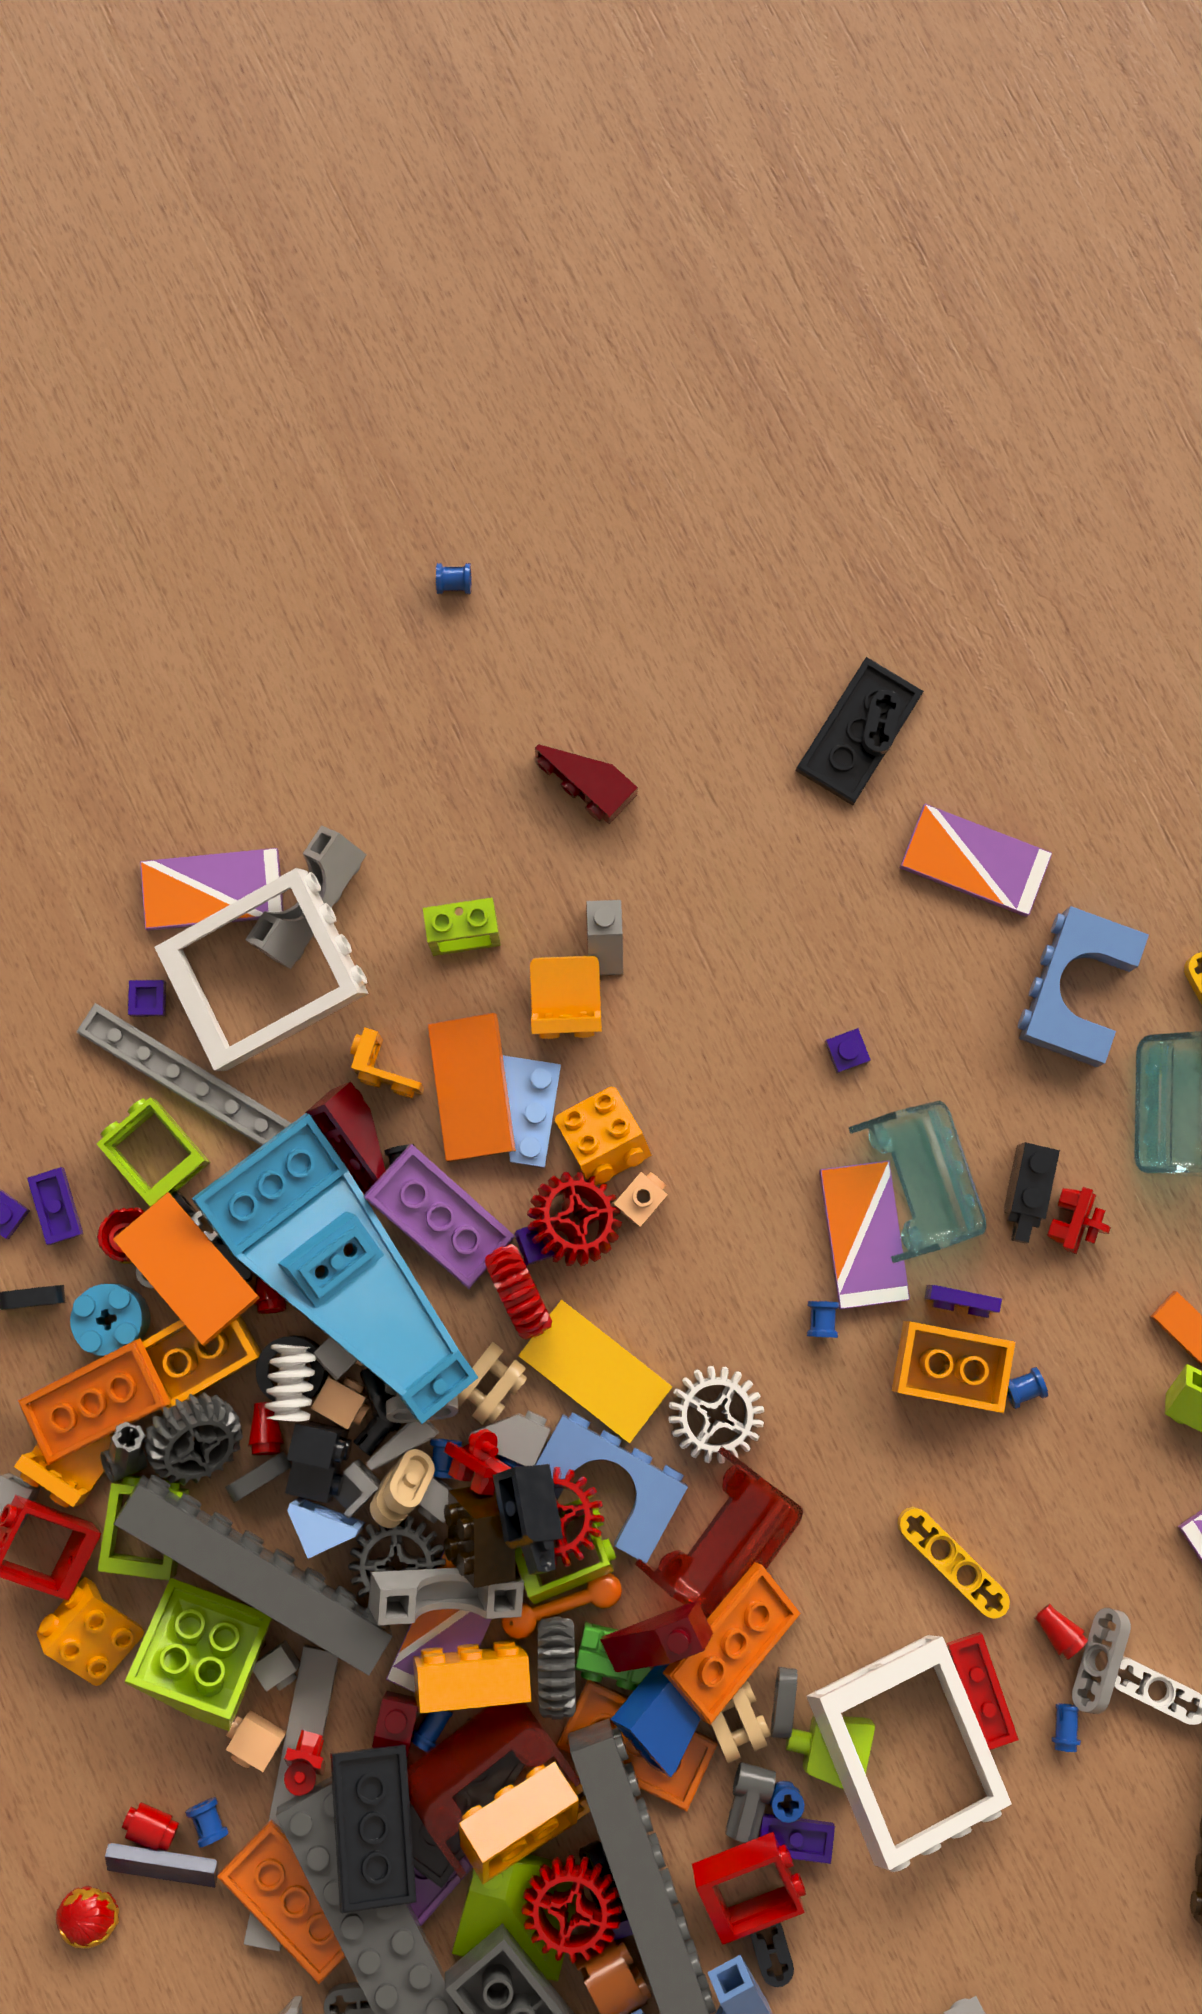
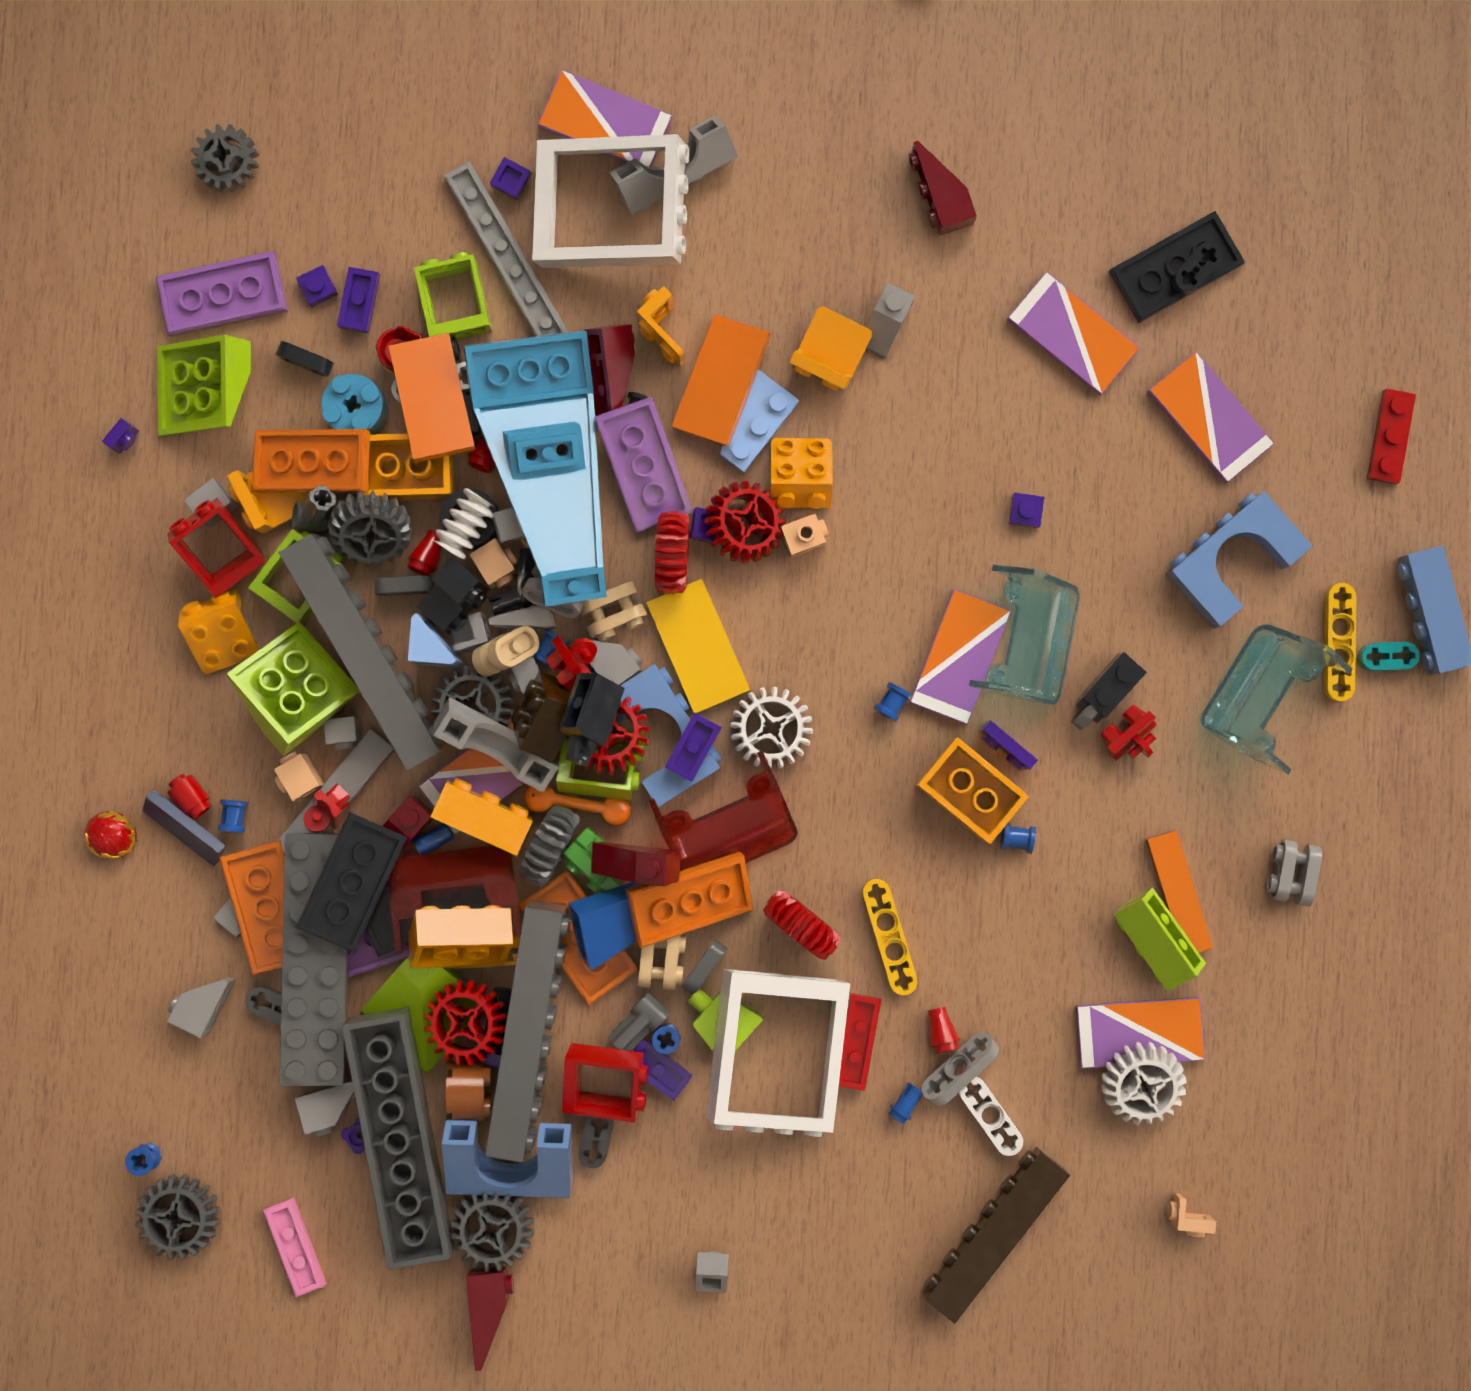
camera: 40 degrees right, 5 degrees up
lime window [423,897,501,956] -> none
none -> dark purple plate [665,712,722,782]
none -> red gear [763,890,841,960]
none -> tile [1007,272,1140,396]
none -> red plate [1367,388,1416,485]

